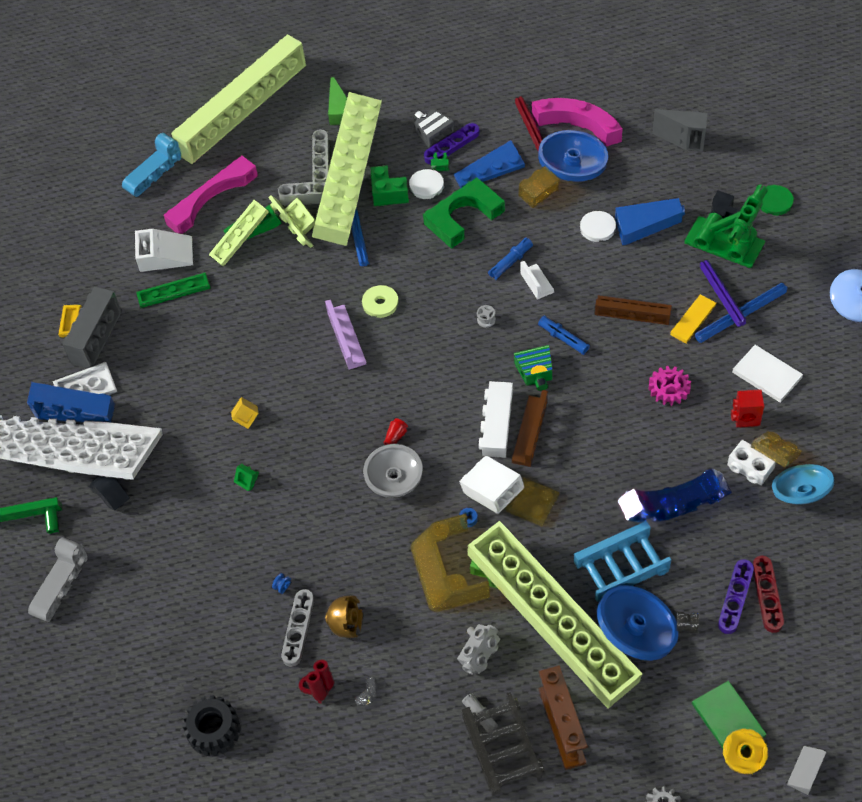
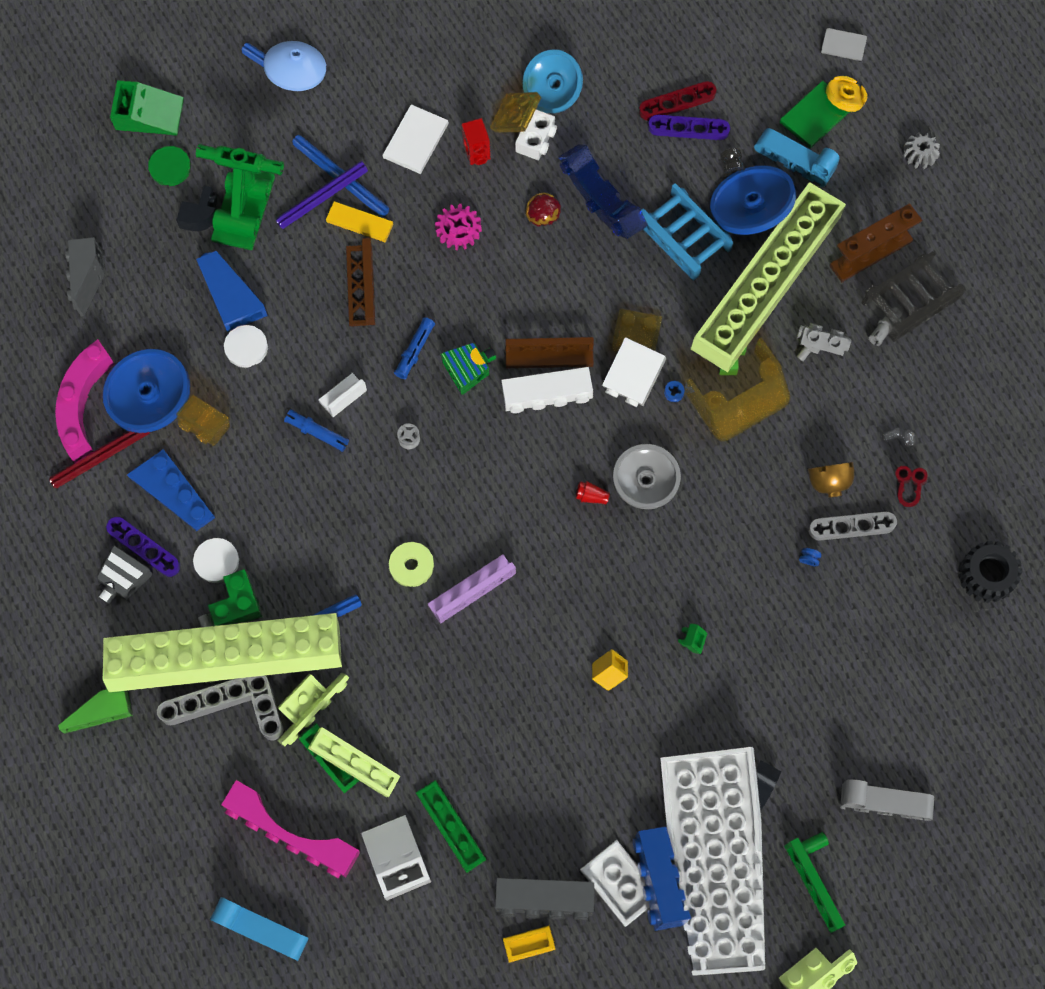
camera: 110 degrees left, 15 degrees up
yellowish green brick [171,34,306,164] -> none
green arch [423,177,505,249] -> none
green tile [431,153,449,171] -> none
none -> slope [110,80,184,135]
none -> dark red hair [526,193,561,226]
none -> dark azure beam [754,128,840,187]

